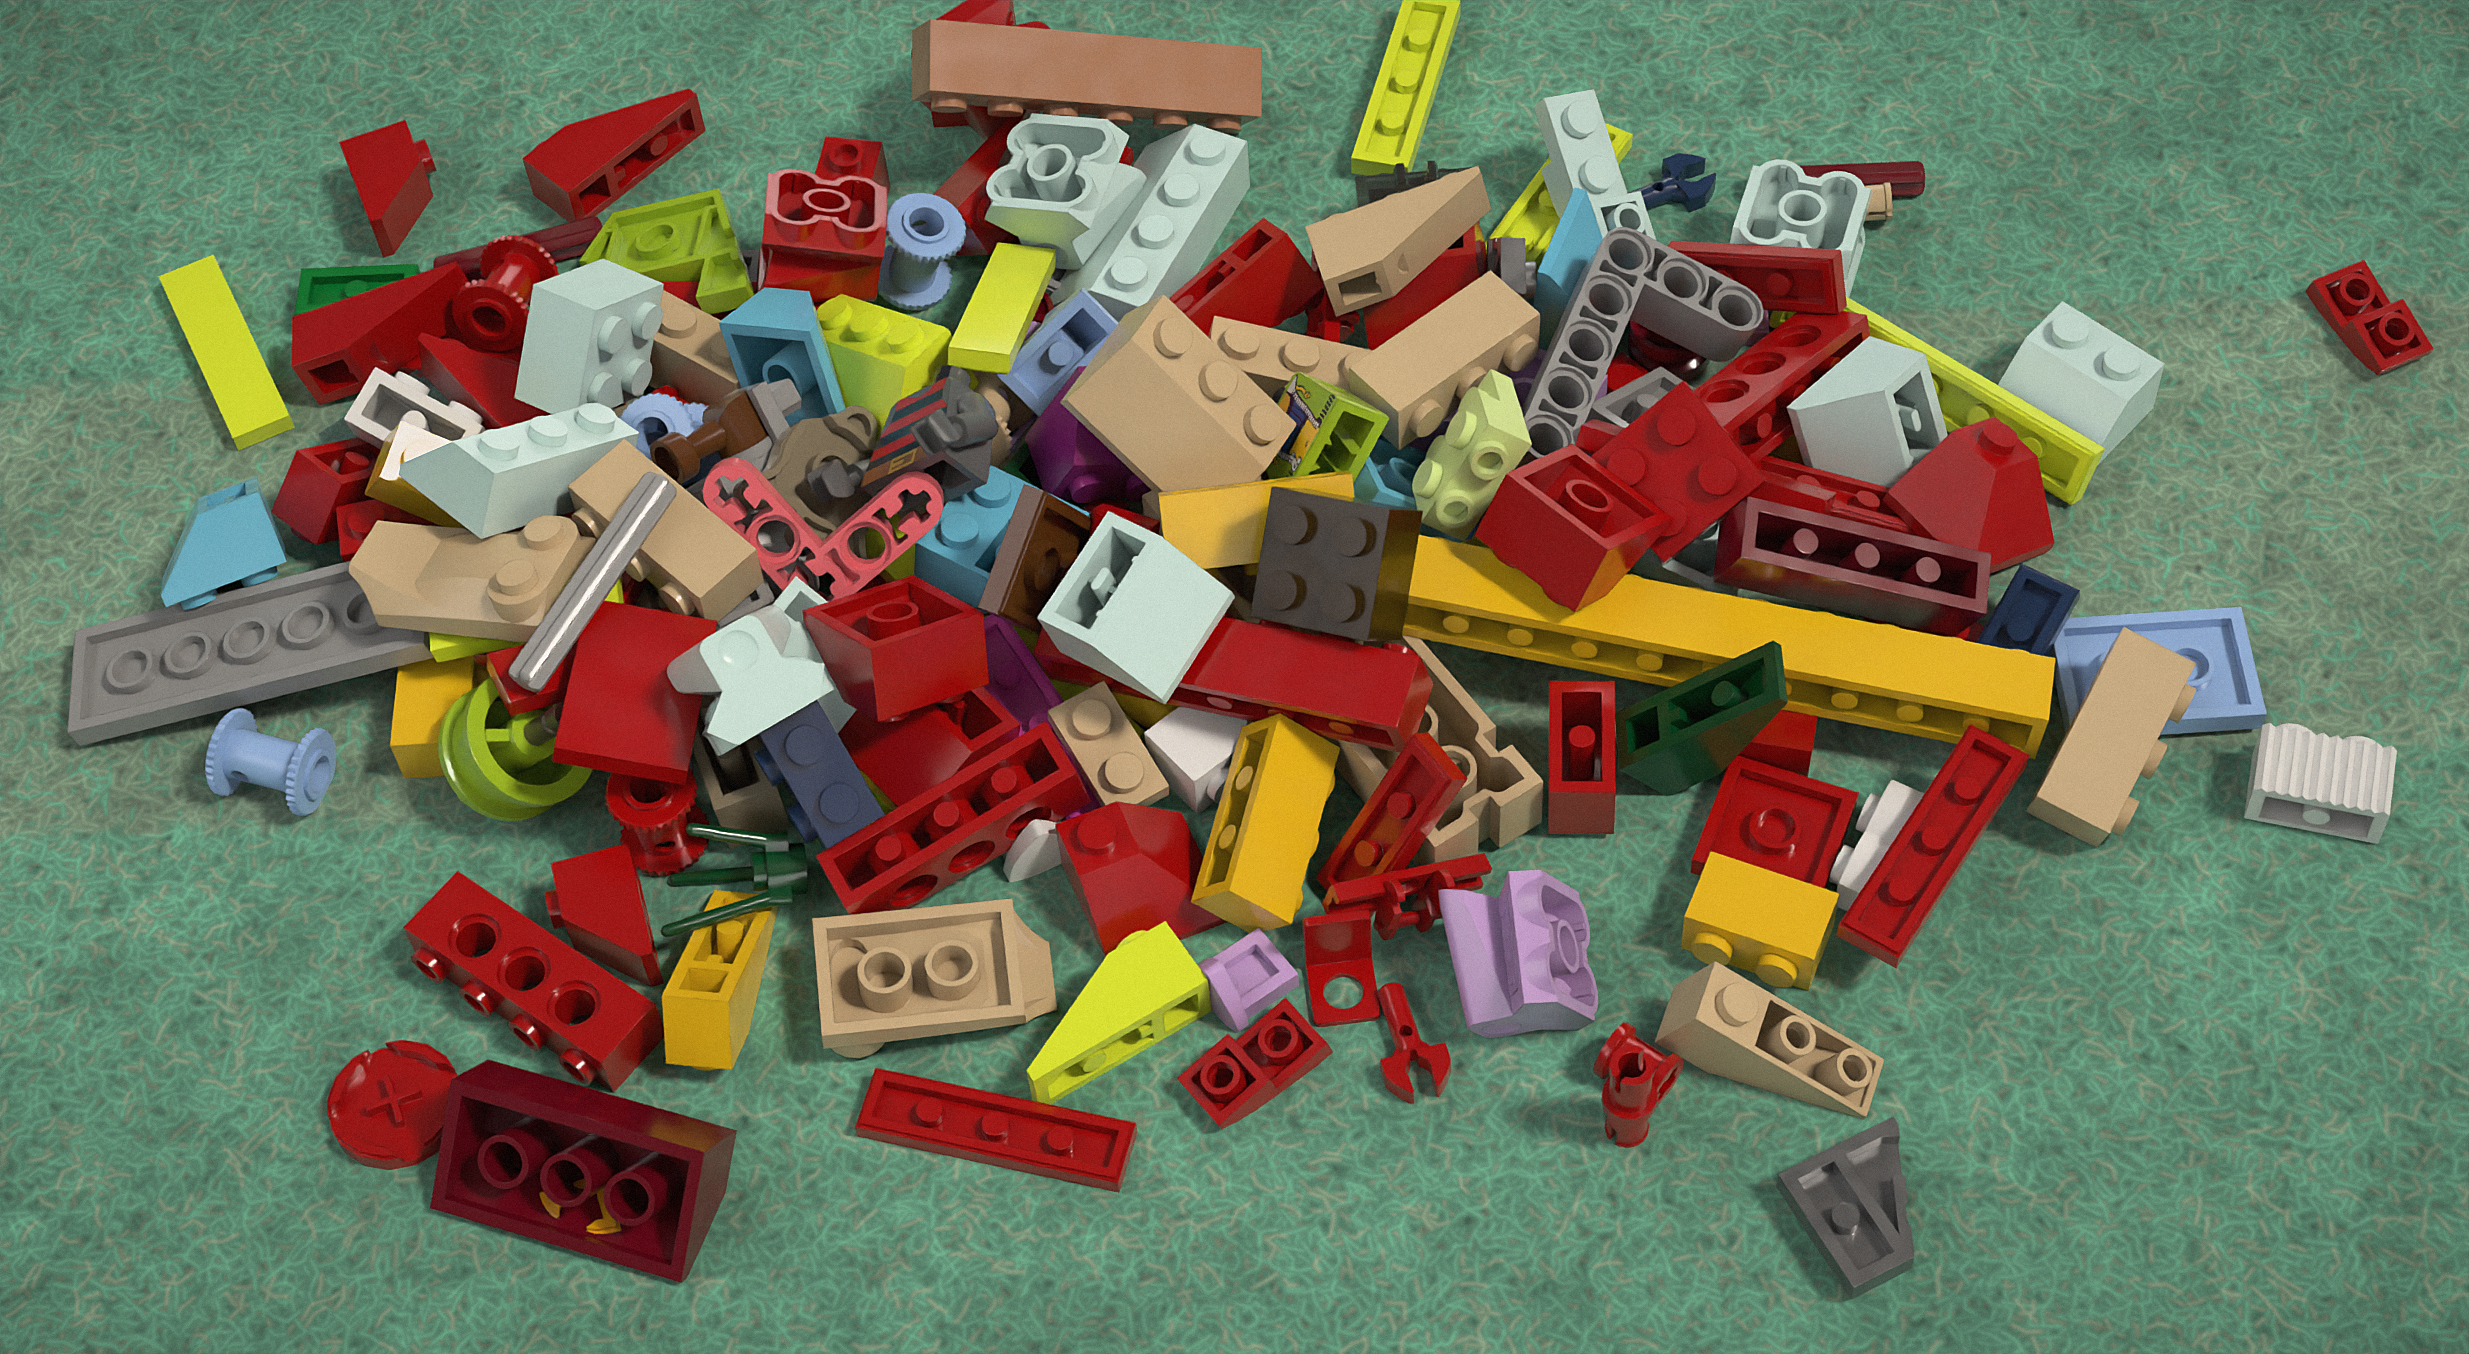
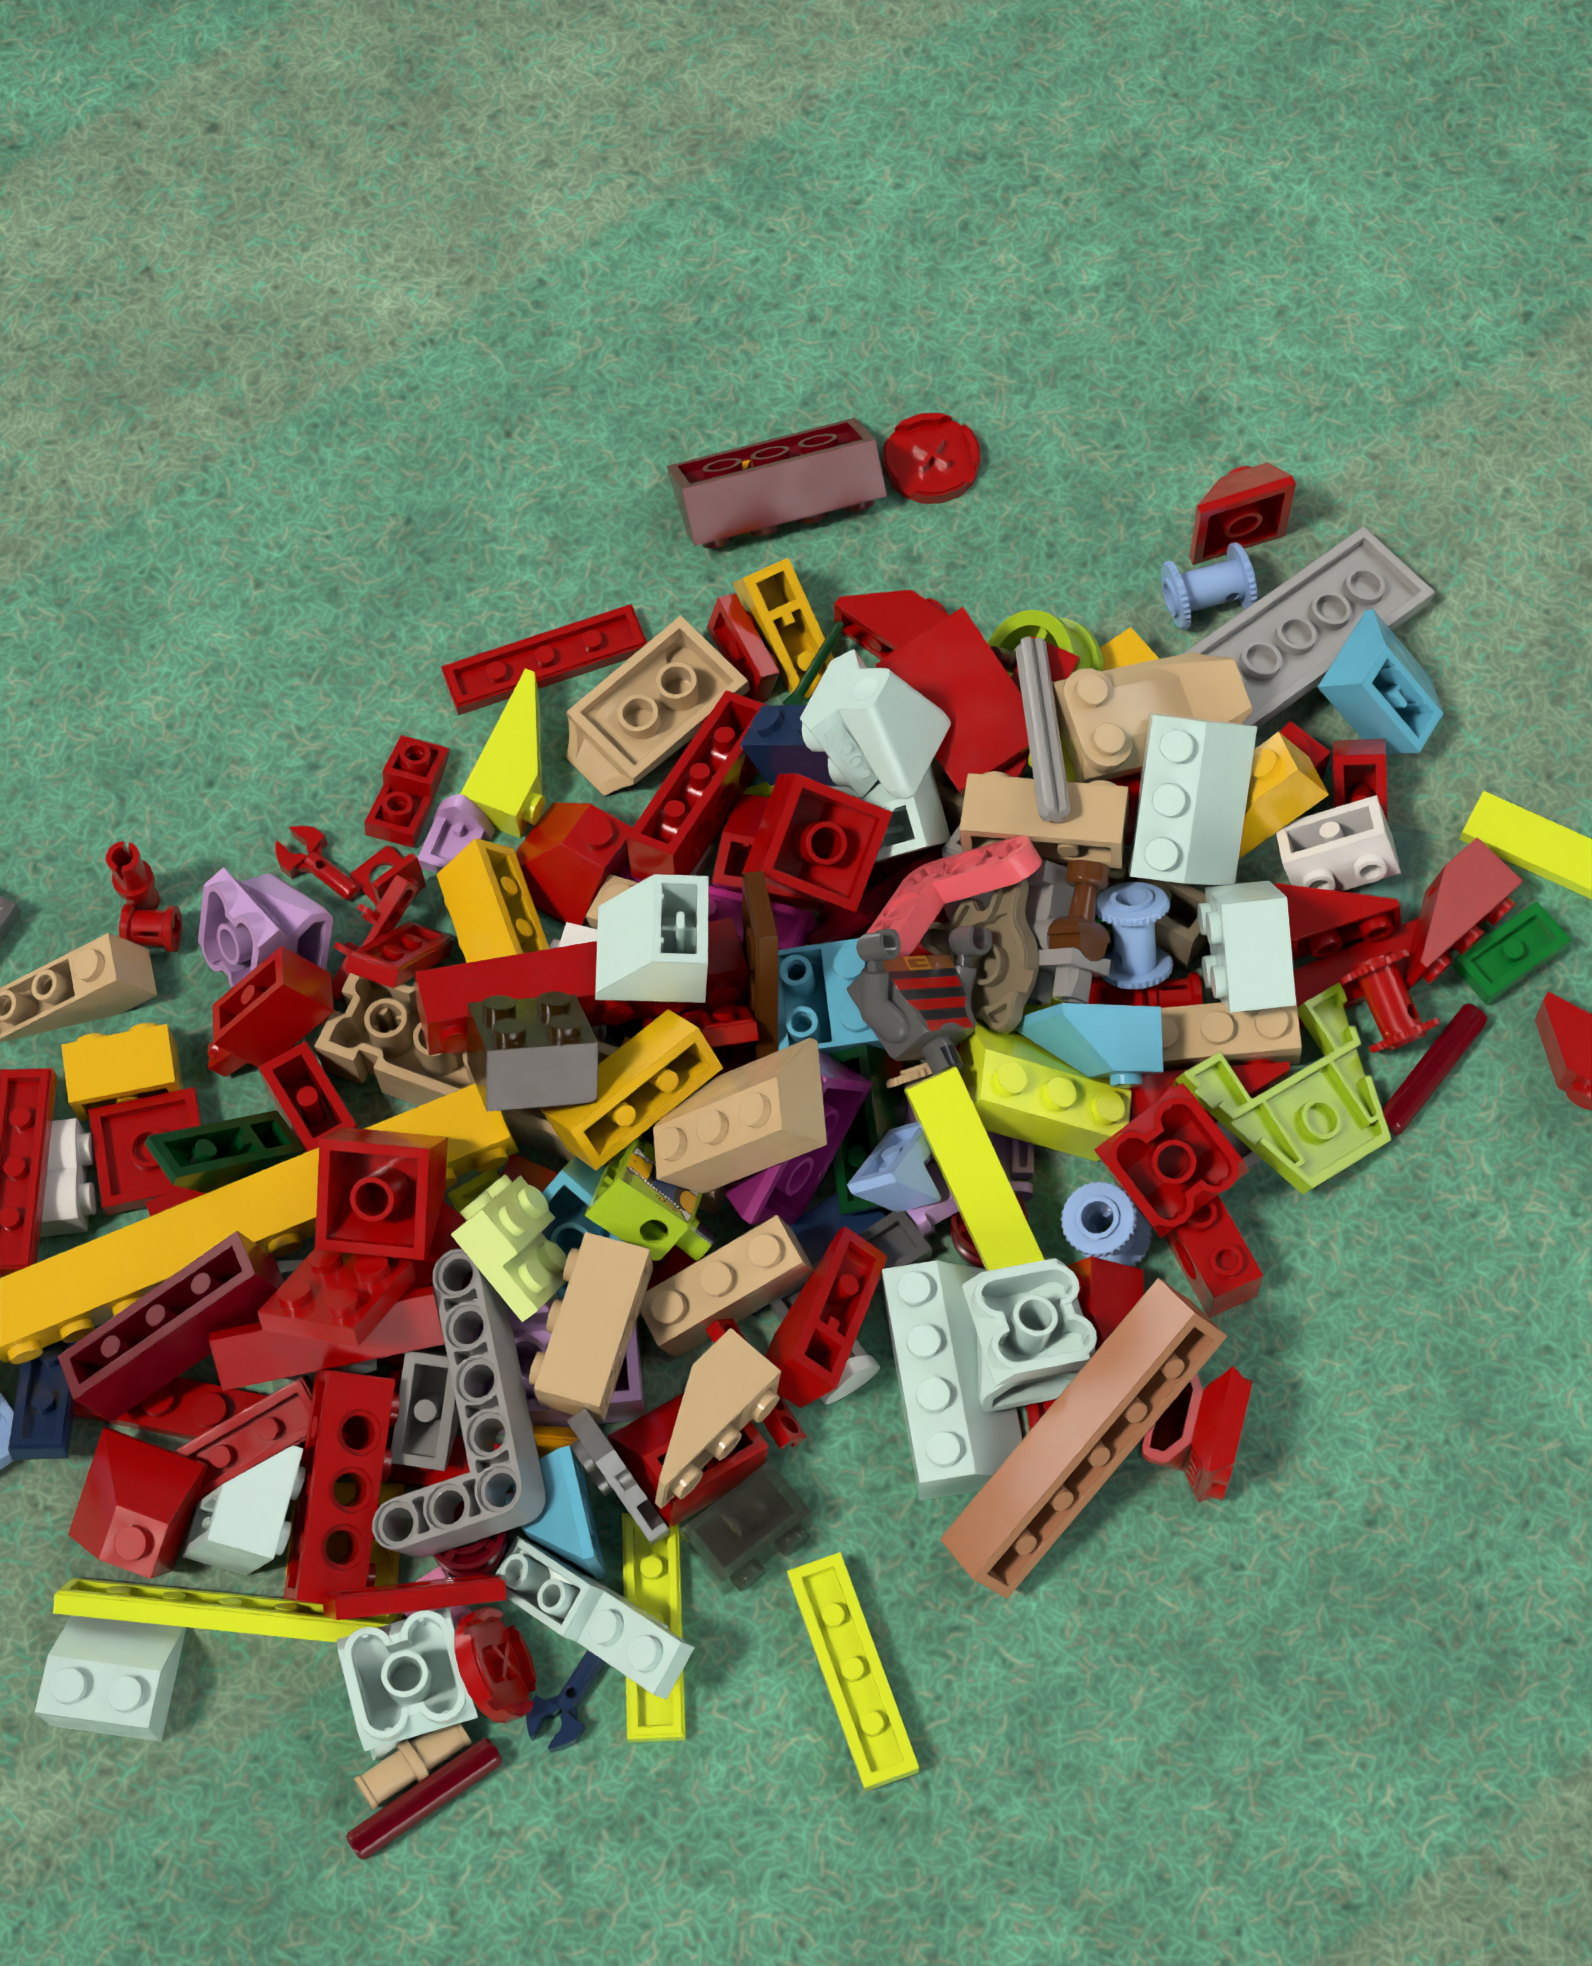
camera: 145 degrees right, 10 degrees up
red brick [403,871,664,1093] -> none
red slope [522,88,706,222] -> none
none -> red hinge [207,945,334,1077]
none -> red tile [454,1606,536,1724]
none -> red plate [706,593,780,703]
none -> red slope [1189,462,1296,565]

